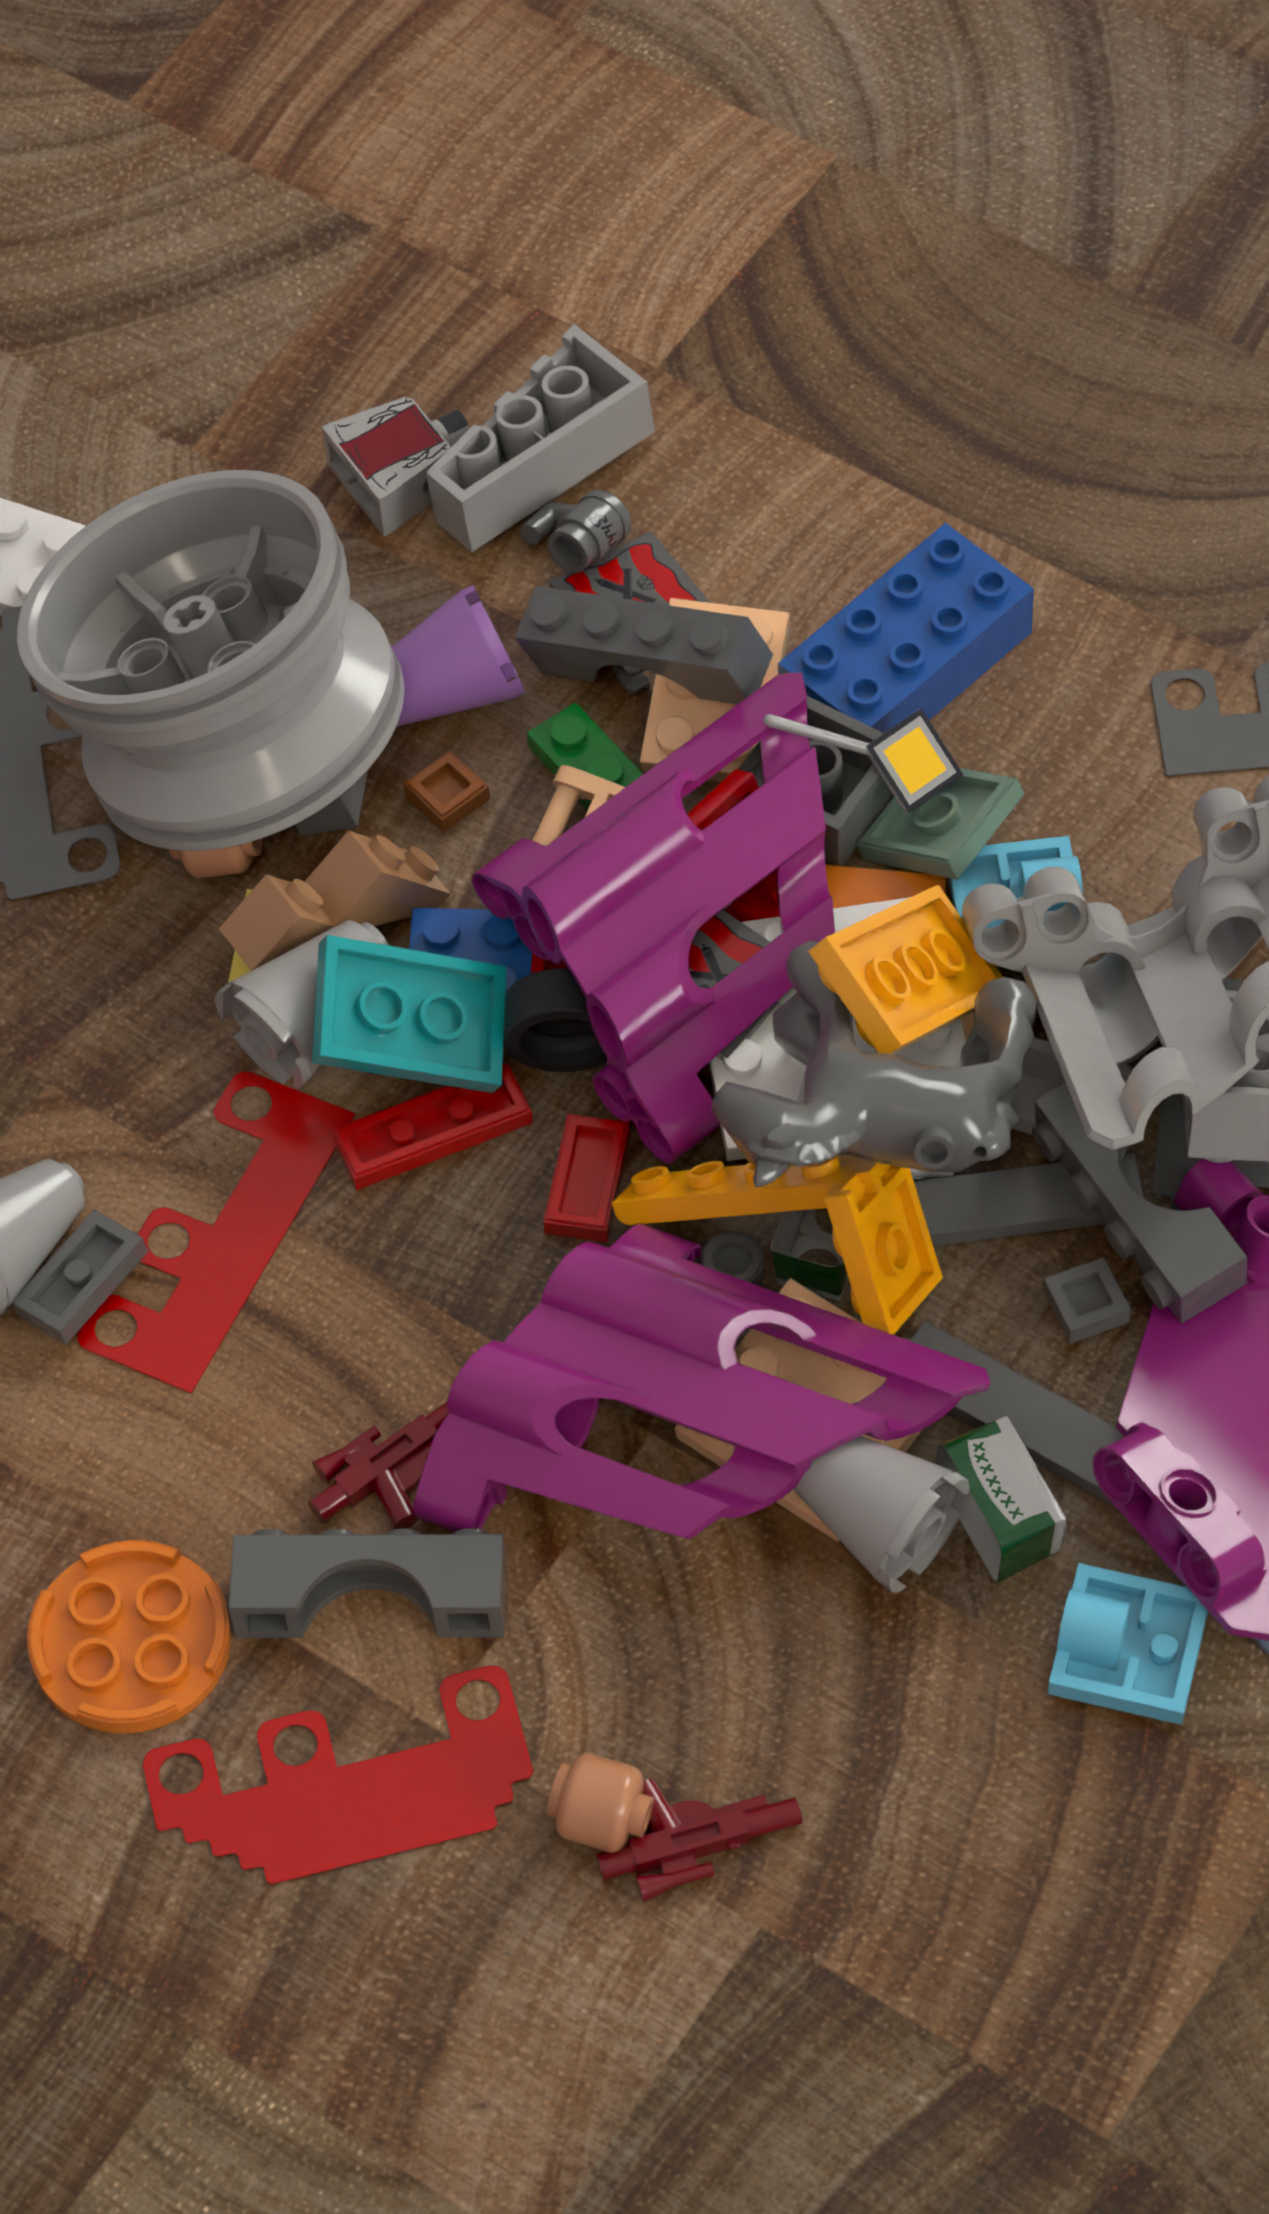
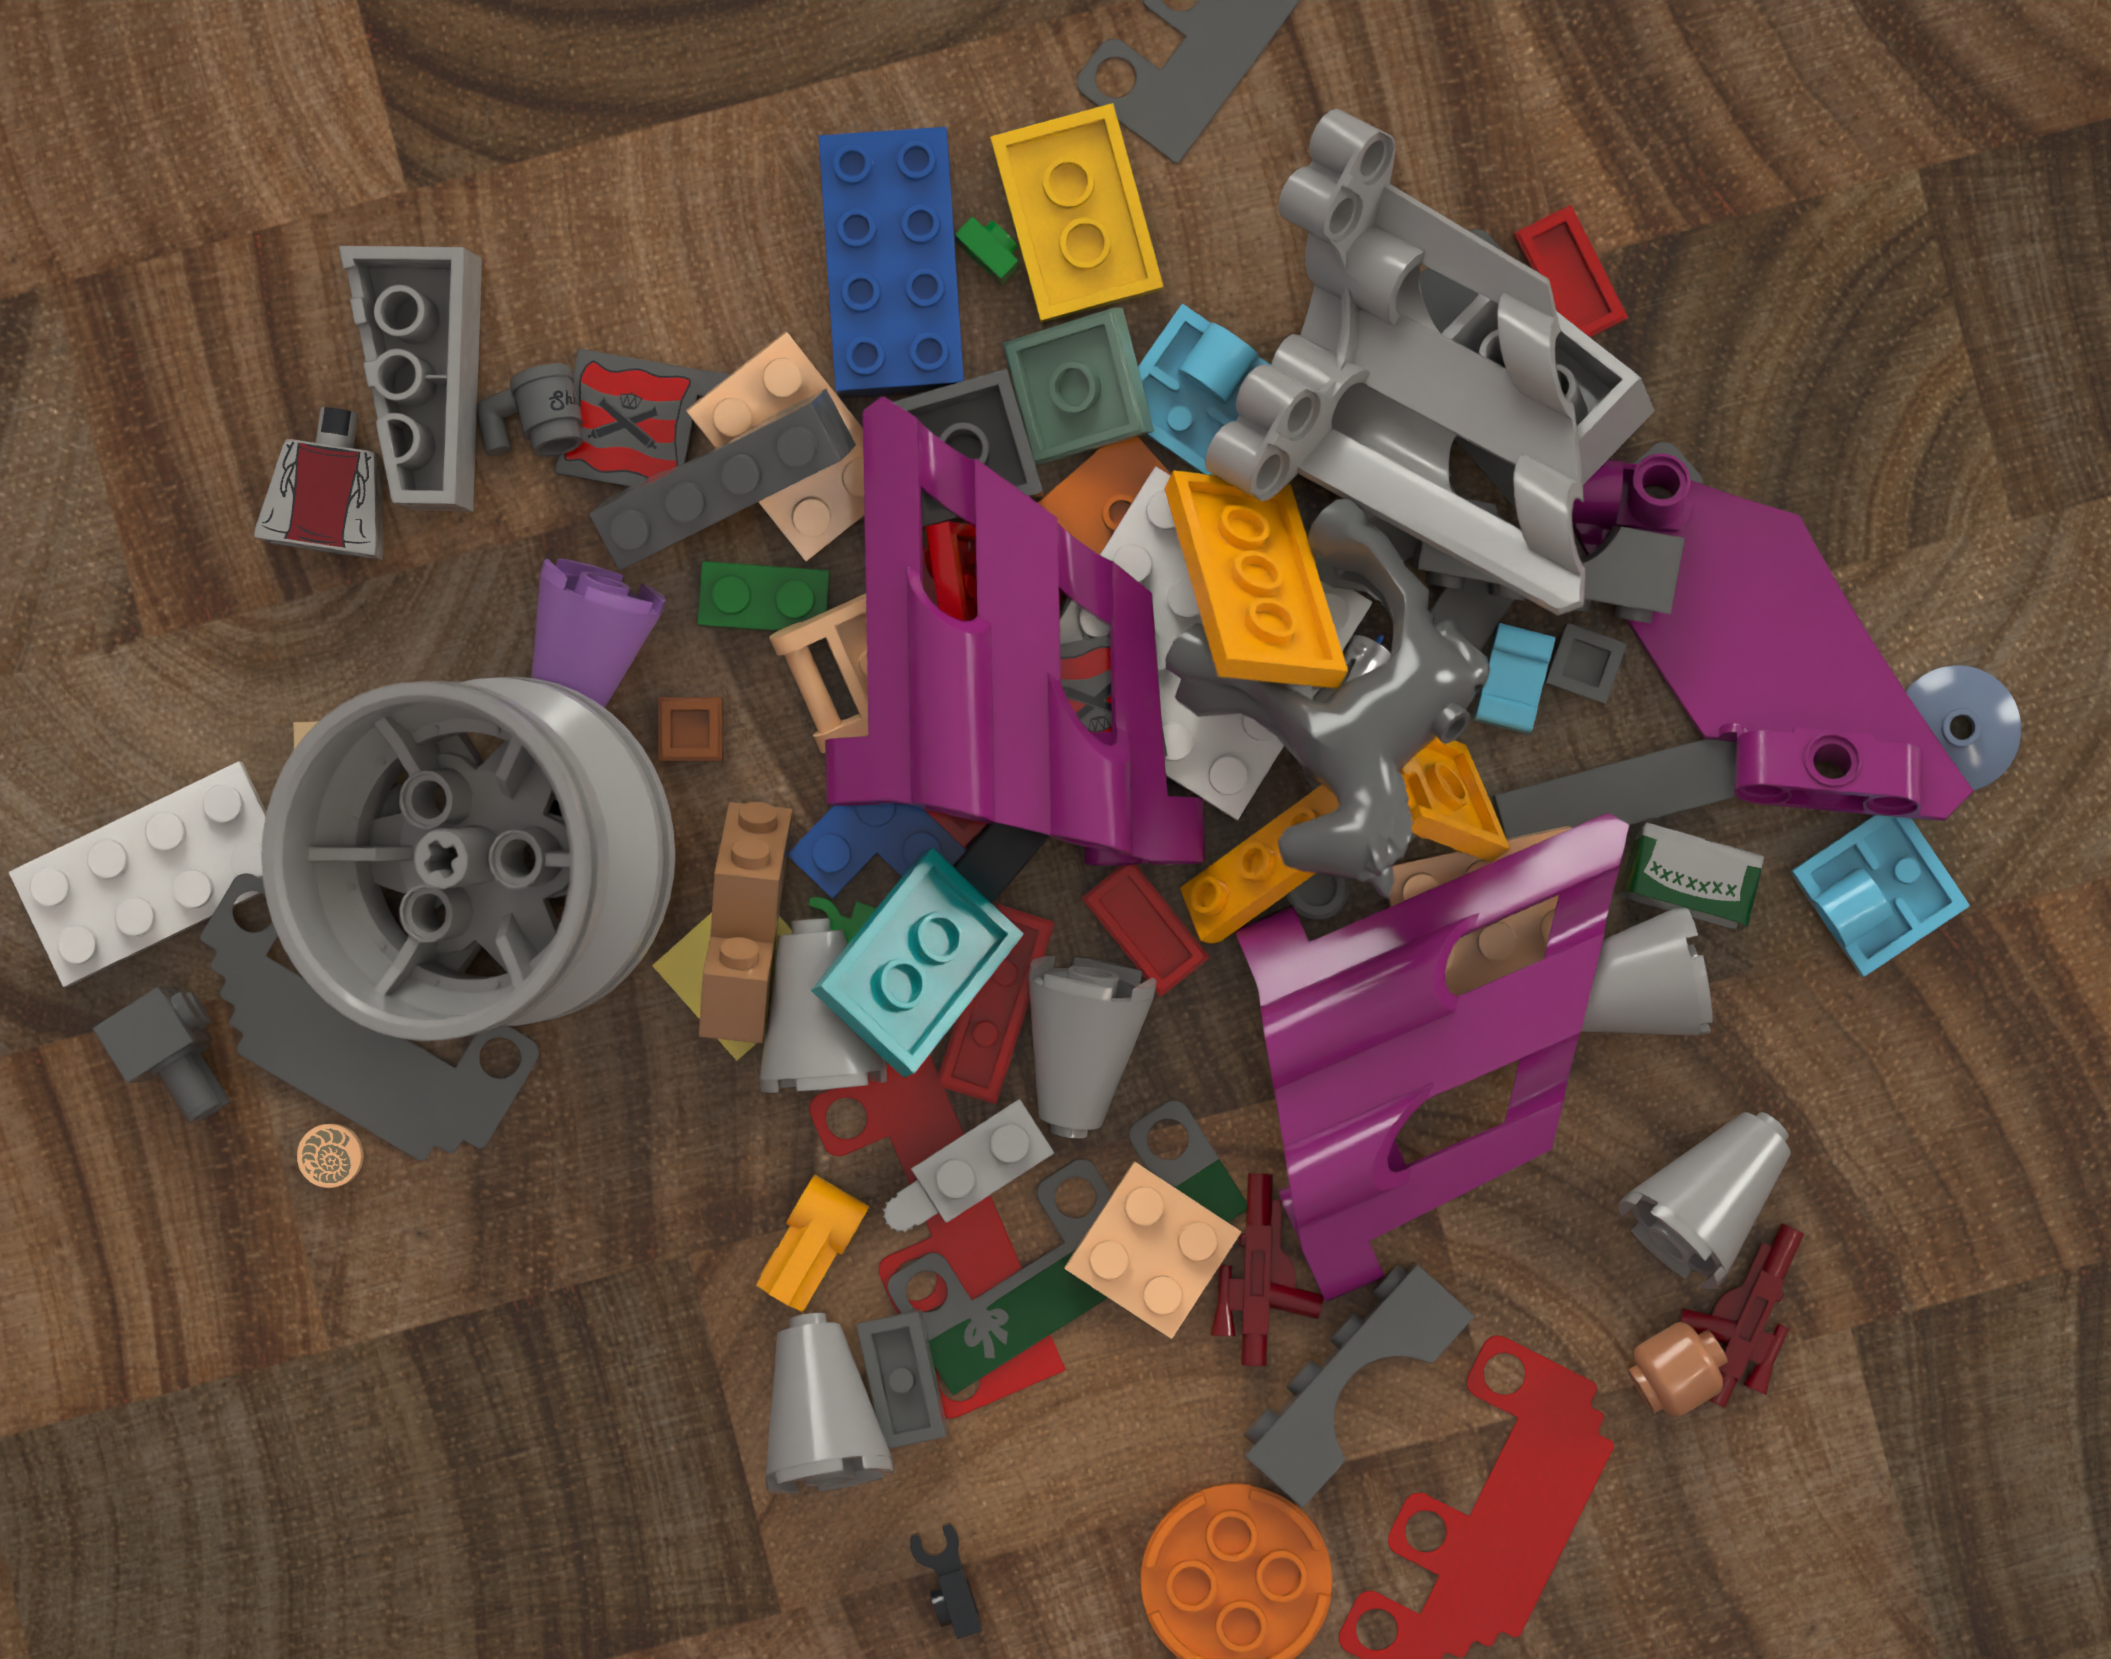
camera: 50 degrees left, 30 degrees up
piece [763,709,963,814] -> none
none -> light orange piece [756,1174,870,1313]
none -> light grey hinge [882,1099,1054,1233]
none -> piece [888,1101,1247,1396]
none -> green plate [955,216,1019,287]
none -> yellow plate [990,103,1164,323]
none -> light grey cone [1028,956,1157,1138]
none -> light nougat plate [1064,1161,1241,1339]
none -> medium azure piece [1472,623,1556,735]
none -> light grey cone [1618,1112,1791,1290]

